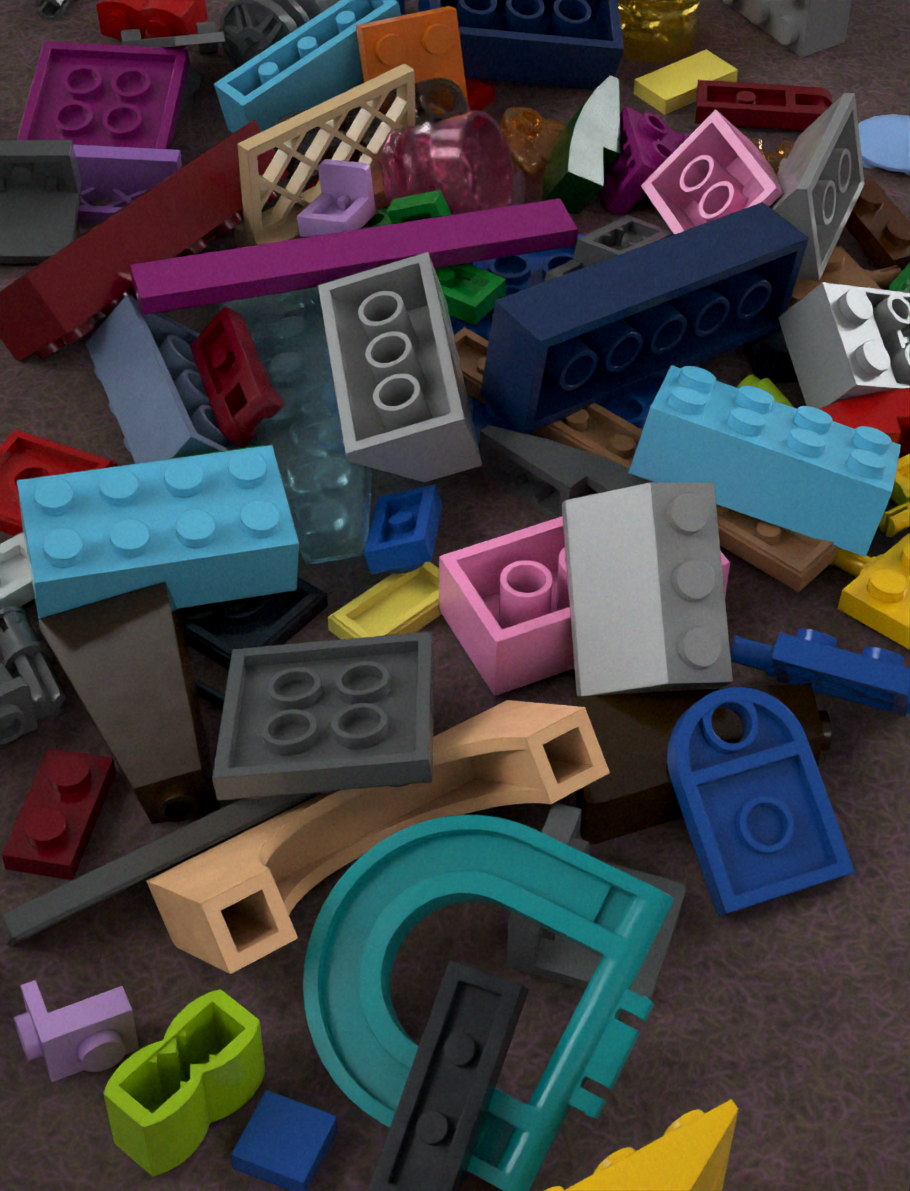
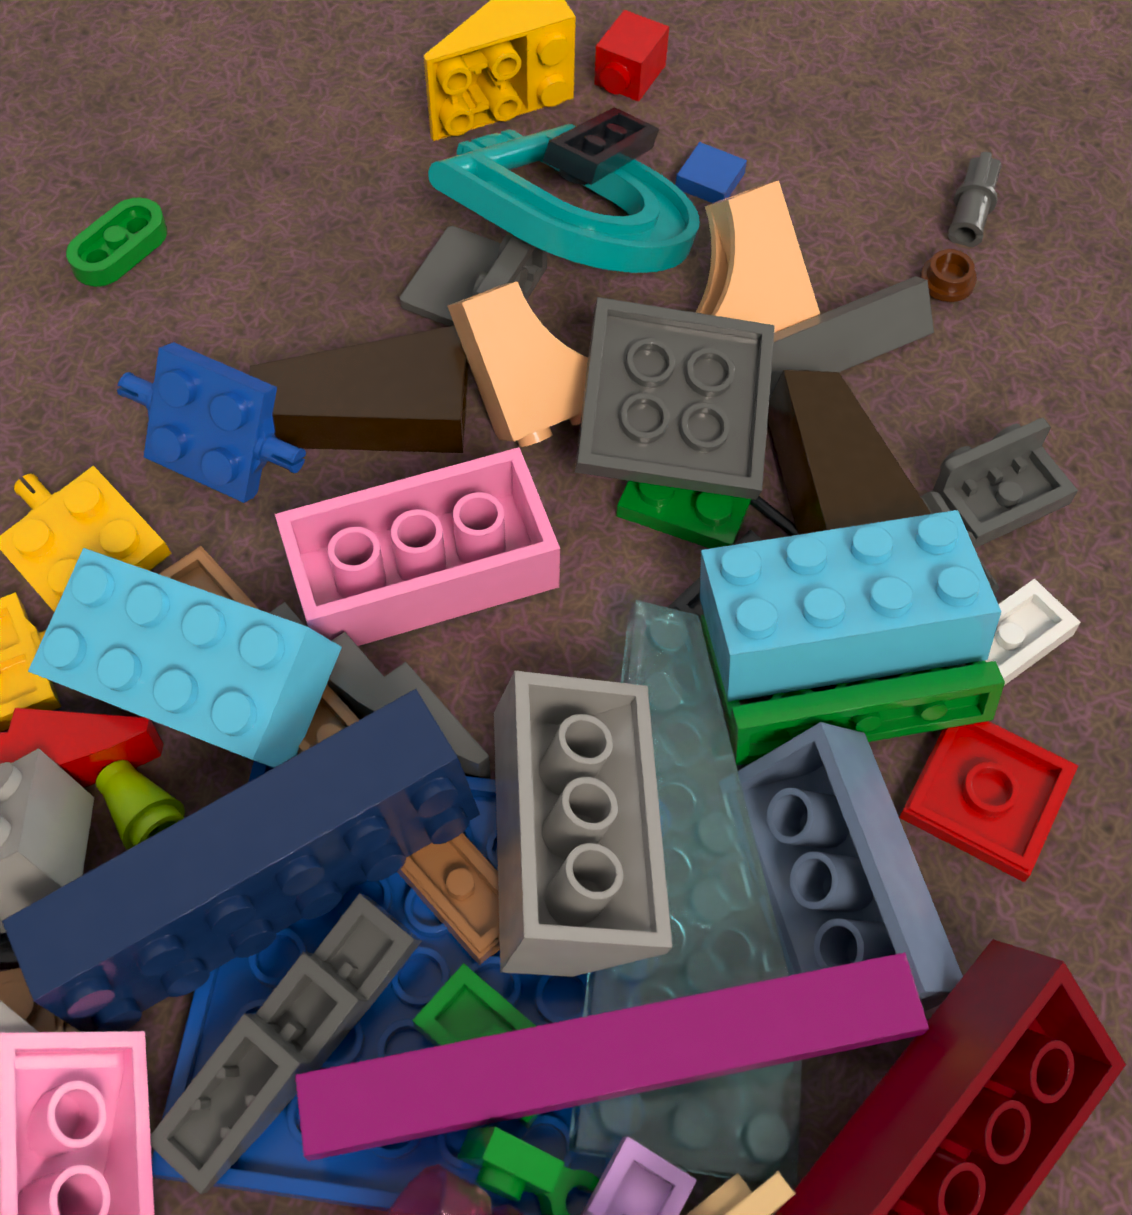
camera: 175 degrees left, 15 degrees up
dark red plate [2,748,116,880] -> none
lavender bracket [14,980,140,1082] -> none
lime brick [103,989,265,1177] -> none
dark red plate [190,306,284,448] -> none
light yellow tile [328,561,442,639] -> none
blue plate [364,484,443,575] -> none
light grey slope [562,482,733,696] -> none
blue tile [667,687,855,916] -> none

